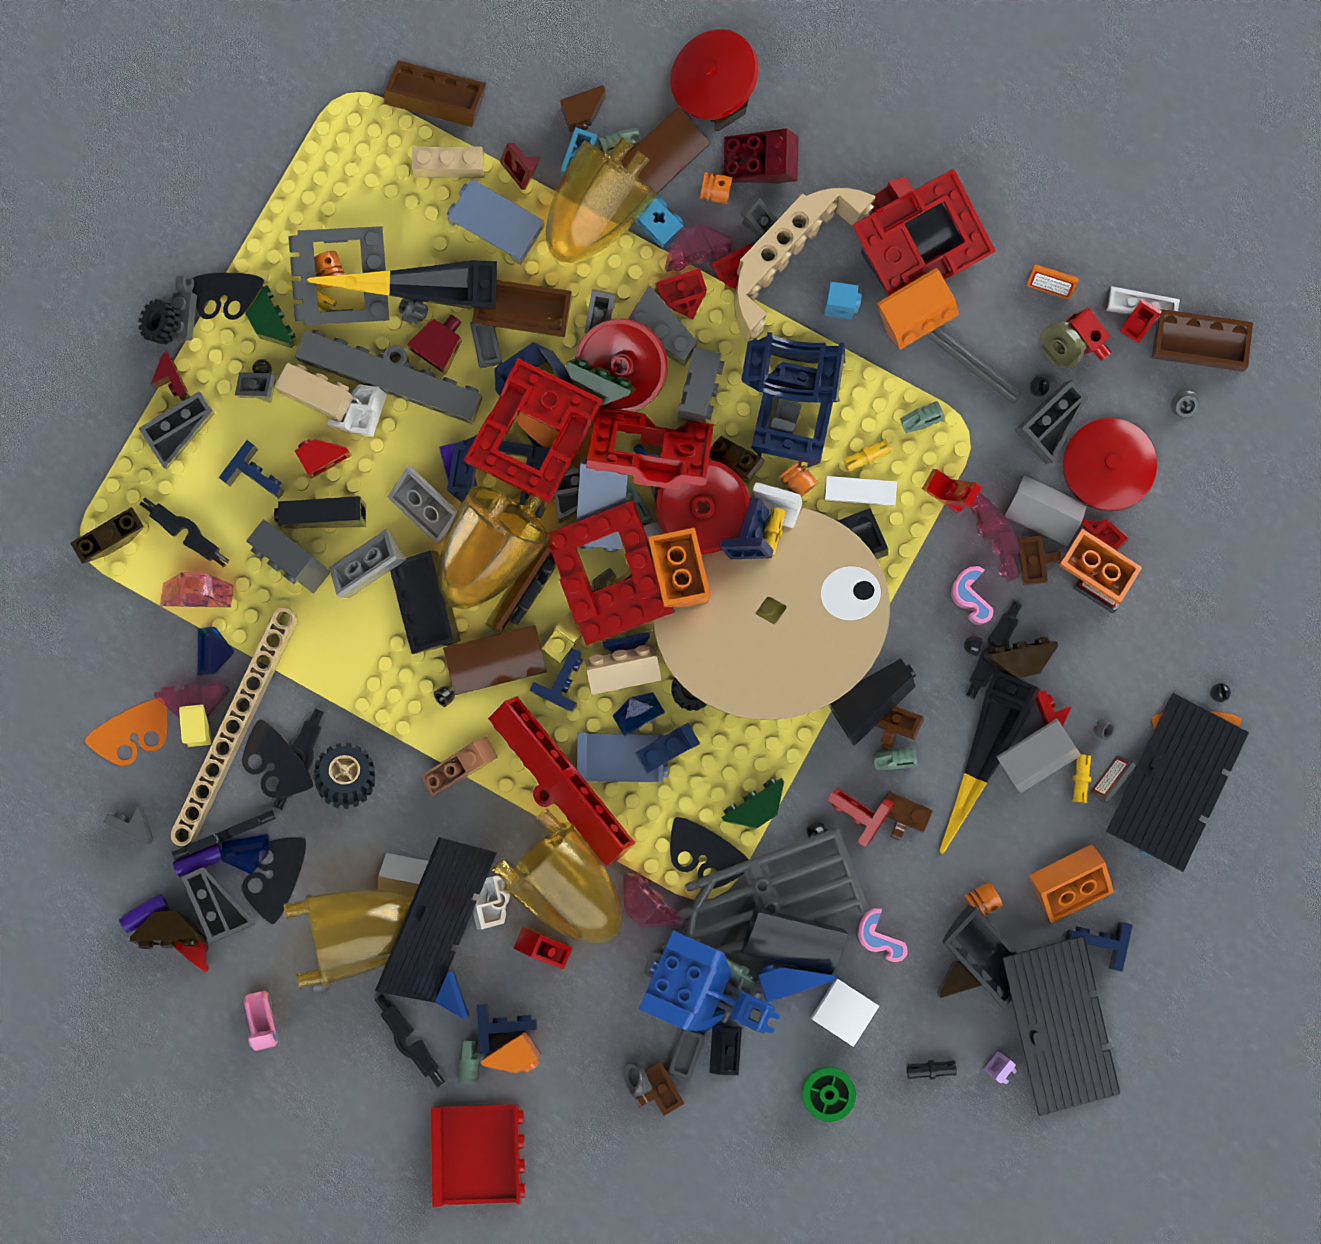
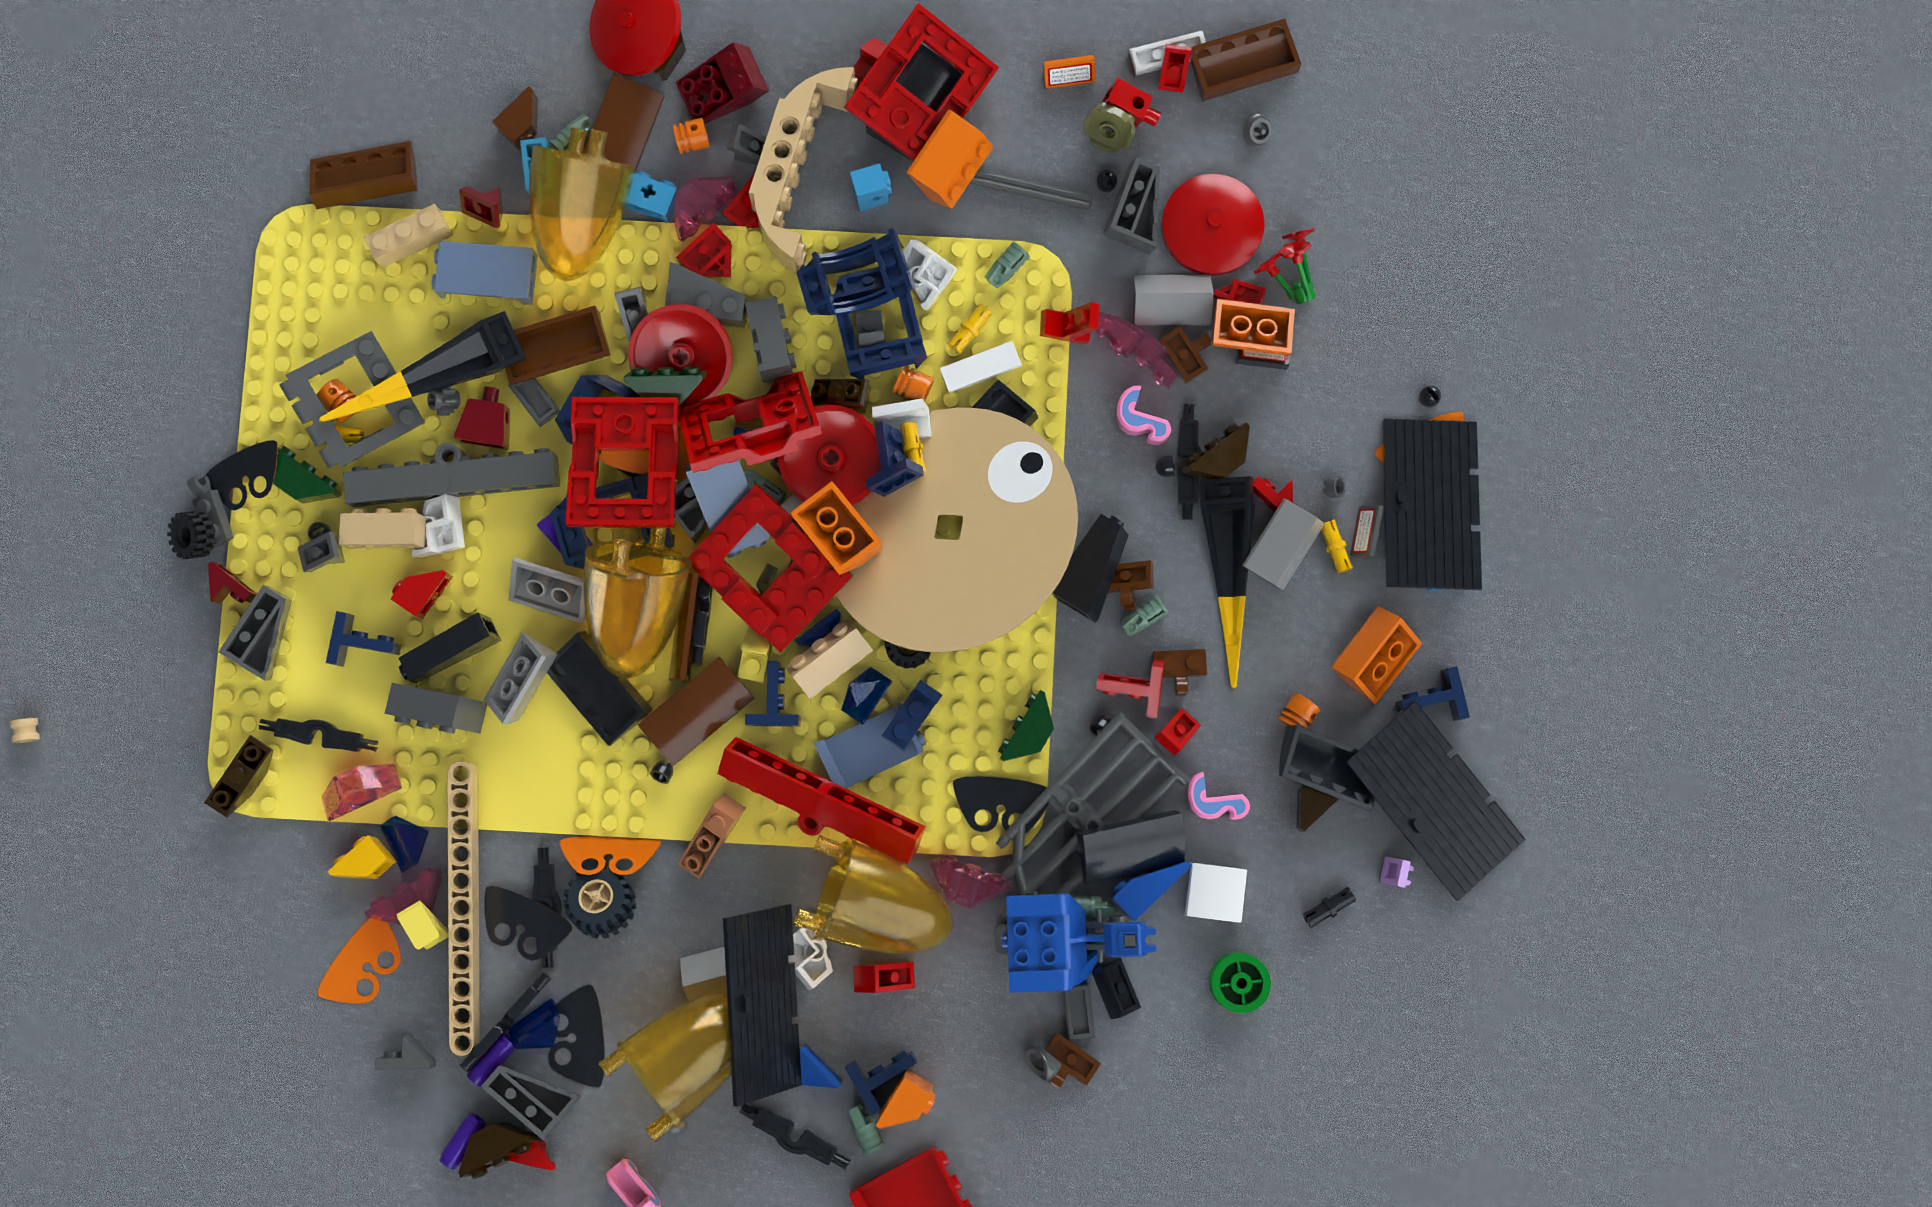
camera: 25 degrees left, 0 degrees up
none -> yellow slope [327,835,397,879]
none -> orange piece [560,835,661,875]
none -> white slope [903,240,958,310]
none -> red slope [1155,708,1201,756]
none -> plant [1254,228,1316,304]

